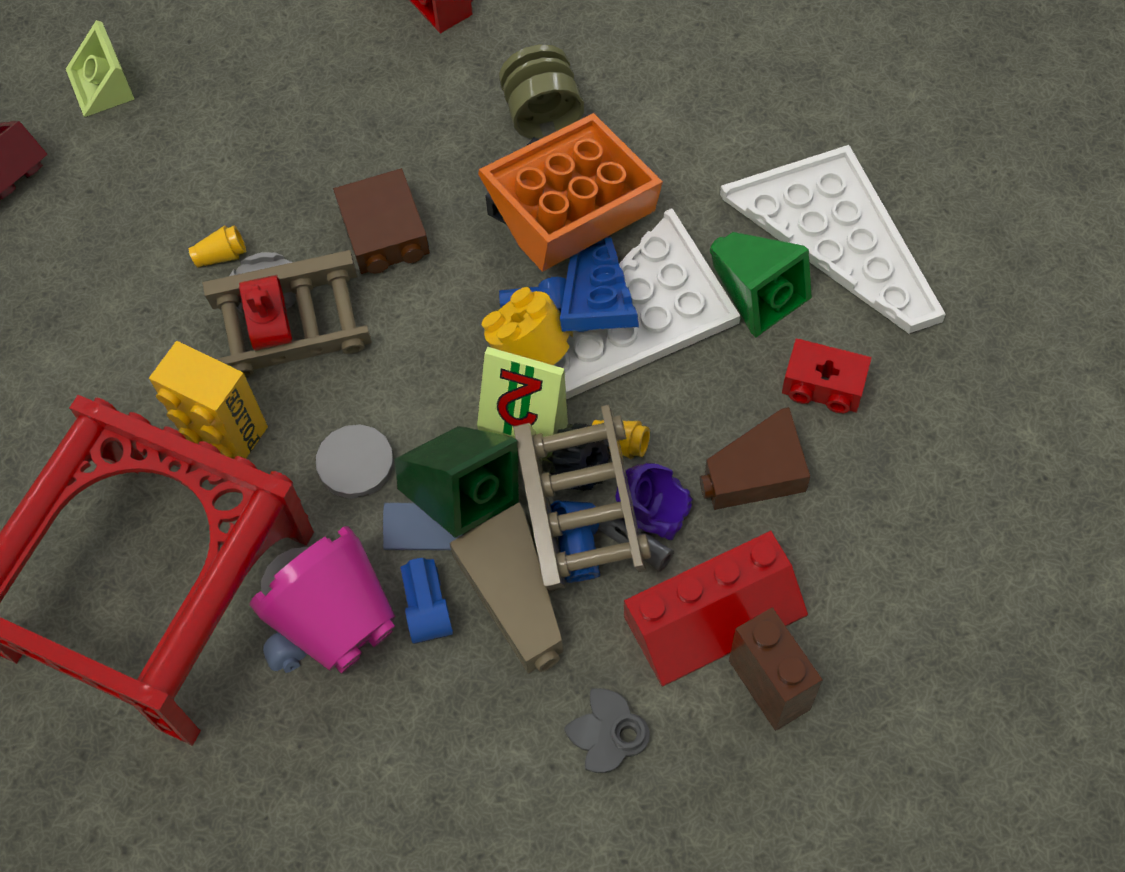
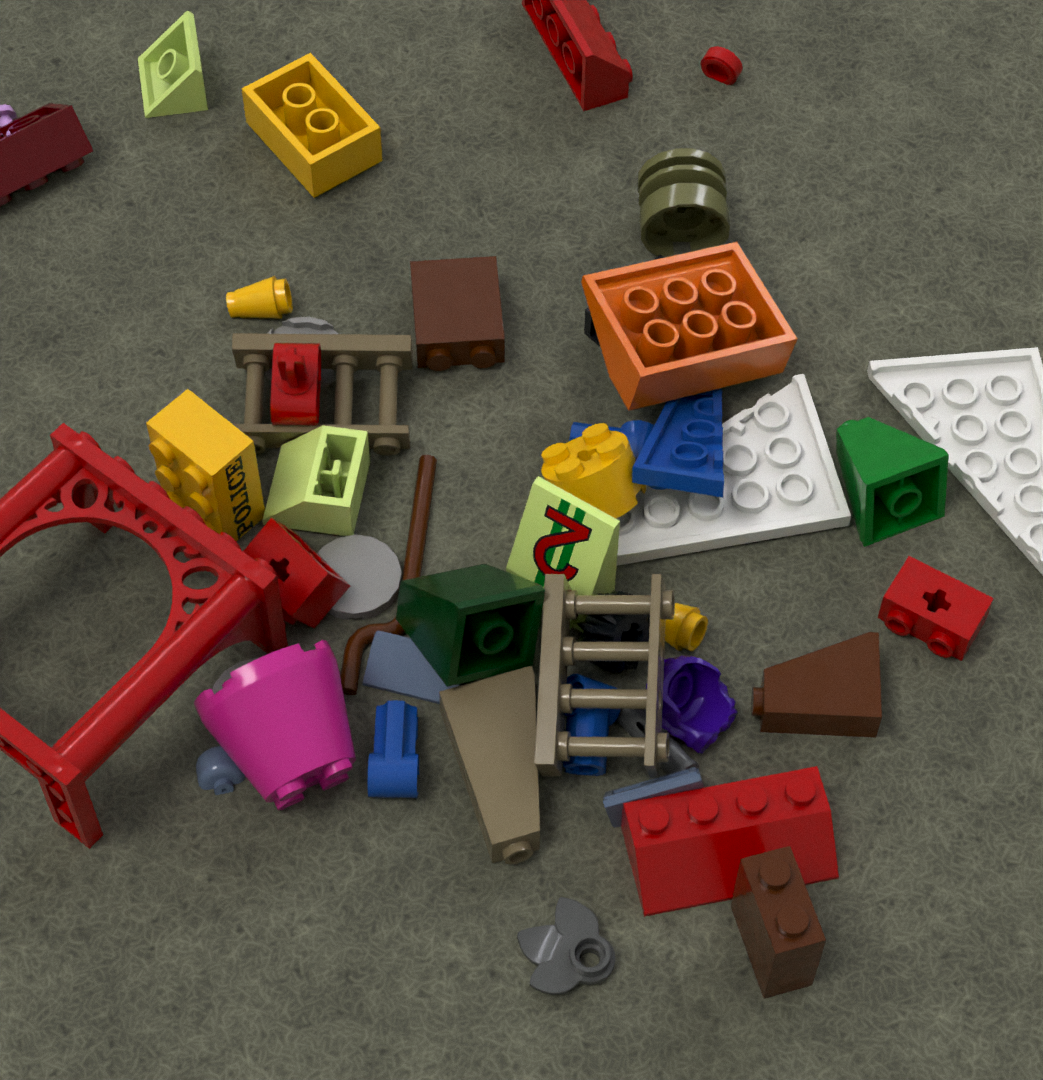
camera: 10 degrees right, 5 degrees down
none -> yellow brick [242,53,383,198]
none -> red brick [243,517,350,628]
none -> yellowish green slope [262,425,370,536]
none -> reddish brown piece [340,455,437,695]
none -> sand blue slope [603,767,704,828]

